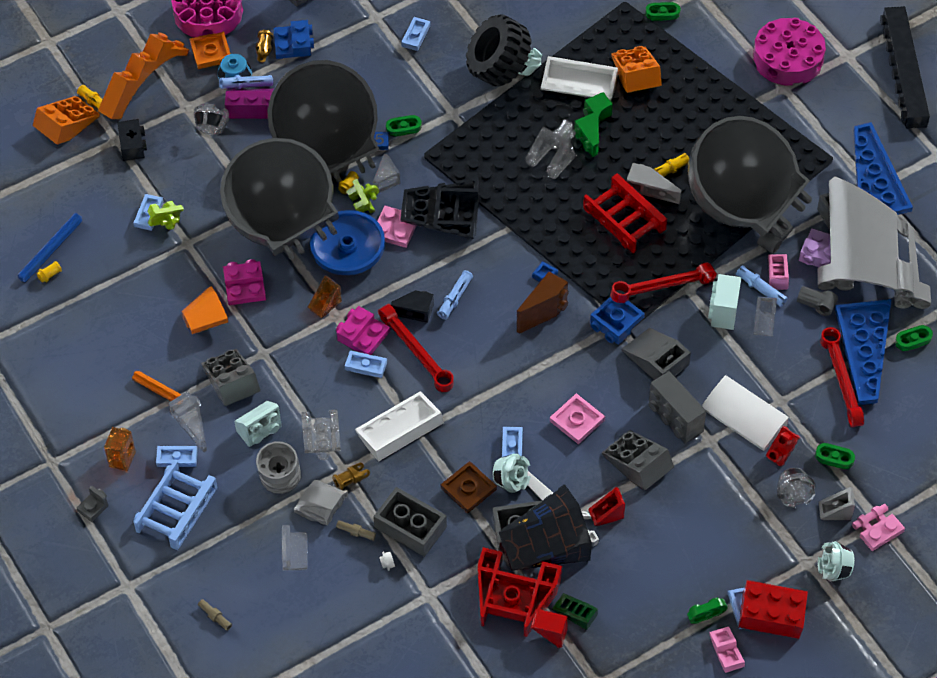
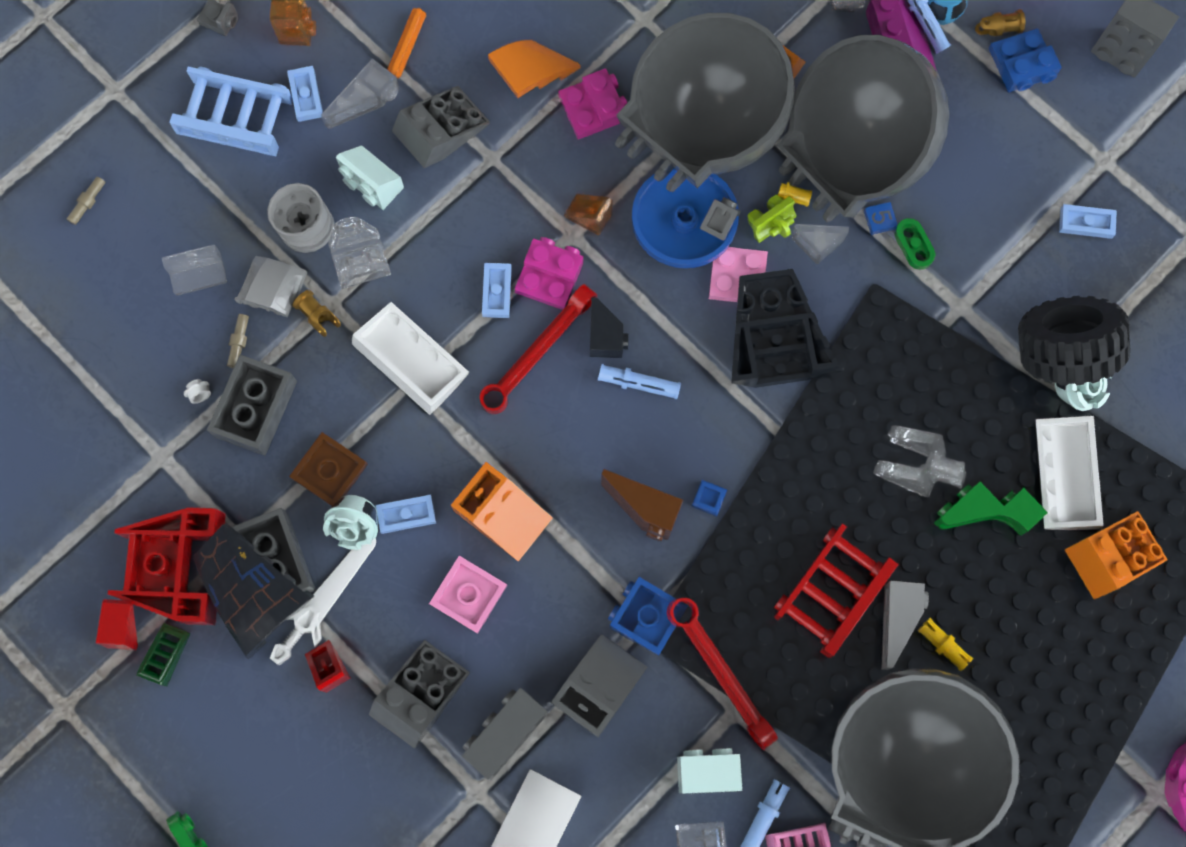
camera: 75 degrees right, 20 degrees up
none -> slope [451,462,553,562]
none -> dark grey bracket [700,197,741,241]

